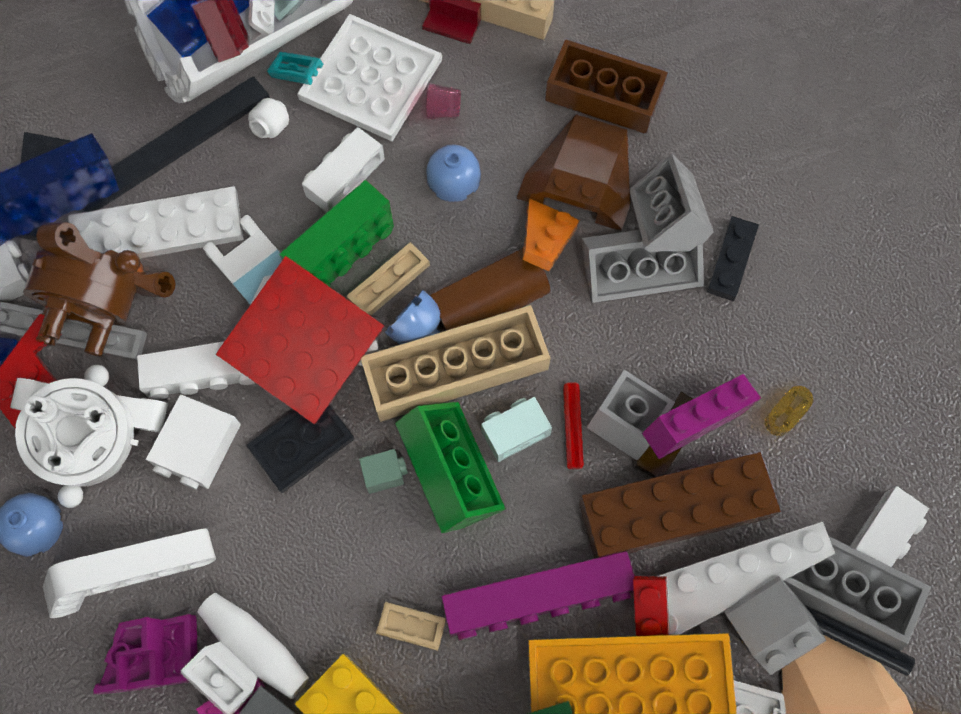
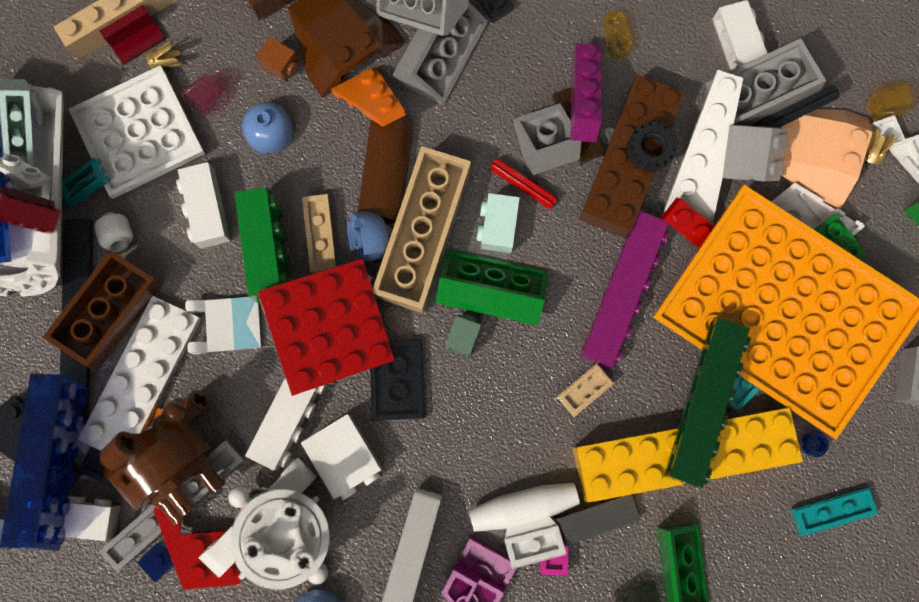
camera: 55 degrees left, 10 degrees up
none -> reddish brown brick [42,250,161,372]
none -> pearl gold piece [143,39,183,69]
none -> dark orange brick [256,37,299,82]
none -> black tyre [626,121,678,173]

